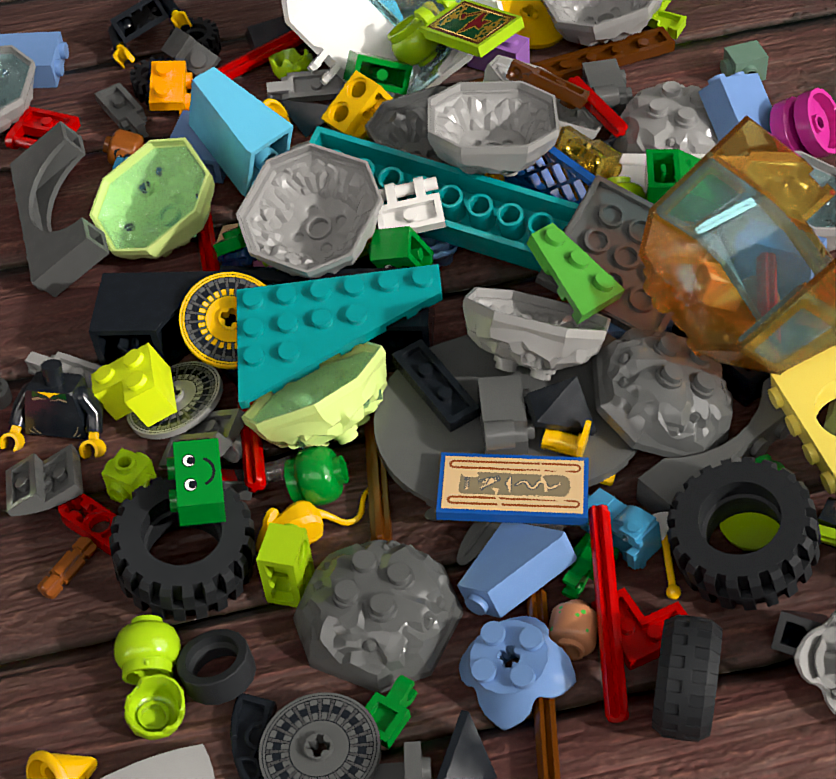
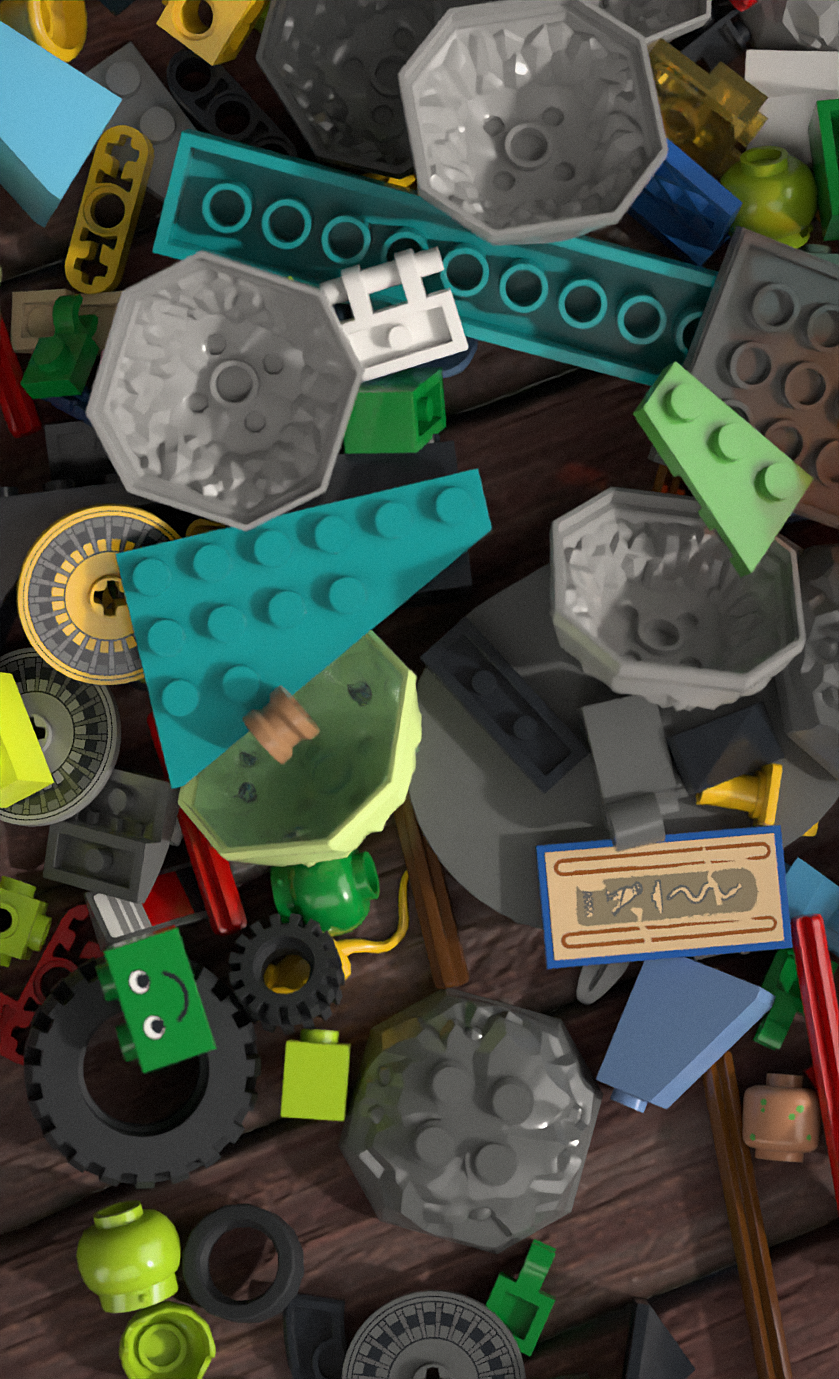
camera: 15 degrees left, 35 degrees up
medium blue brick [459,616,576,731] -> none
none -> black tyre [228,913,345,1035]
none -> medium nougat wheel [242,685,320,765]

